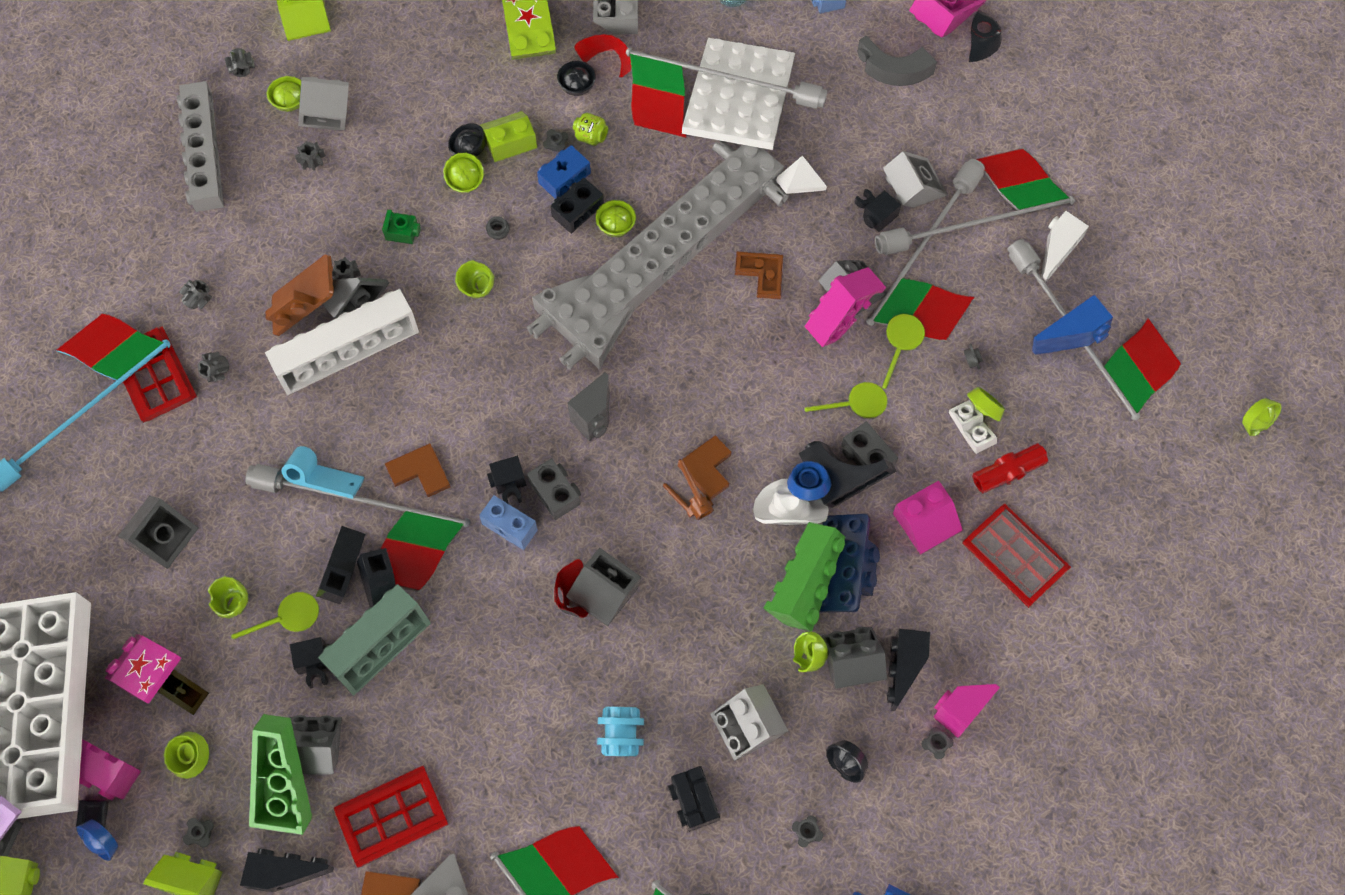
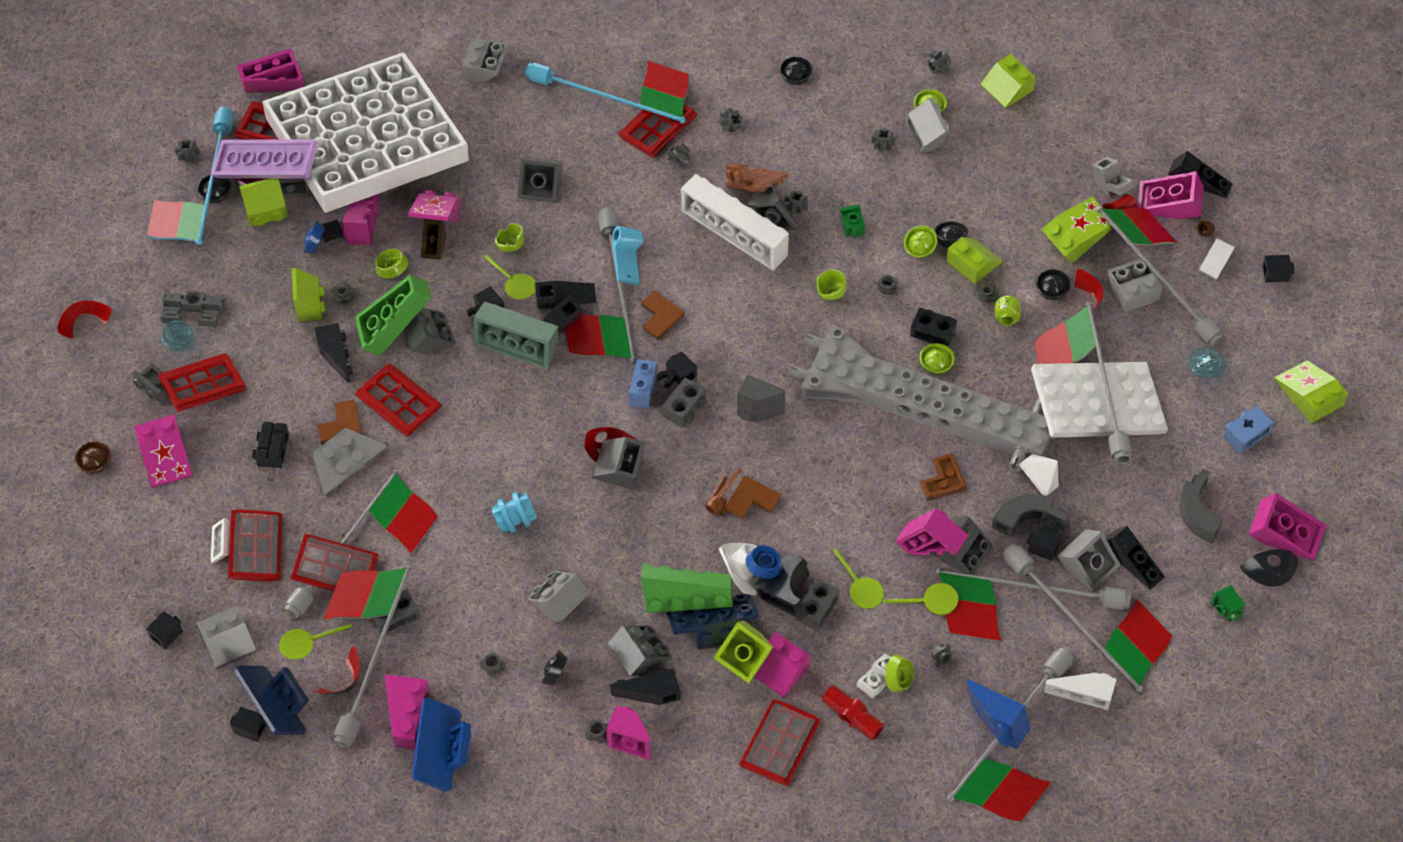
camera: 70 degrees right, 10 degrees down
light grey brick [177,81,224,212] -> none
blue brick [537,145,591,199] -> none
black brick [668,766,720,832] -> none
lime hair [793,632,828,672] -> none
none -> lime slope [714,620,773,683]
none -> black hat [779,56,812,85]
none -> dark grey arch [992,494,1069,537]
none -> black slope [1106,526,1165,590]
none -> green brick [1210,585,1246,622]

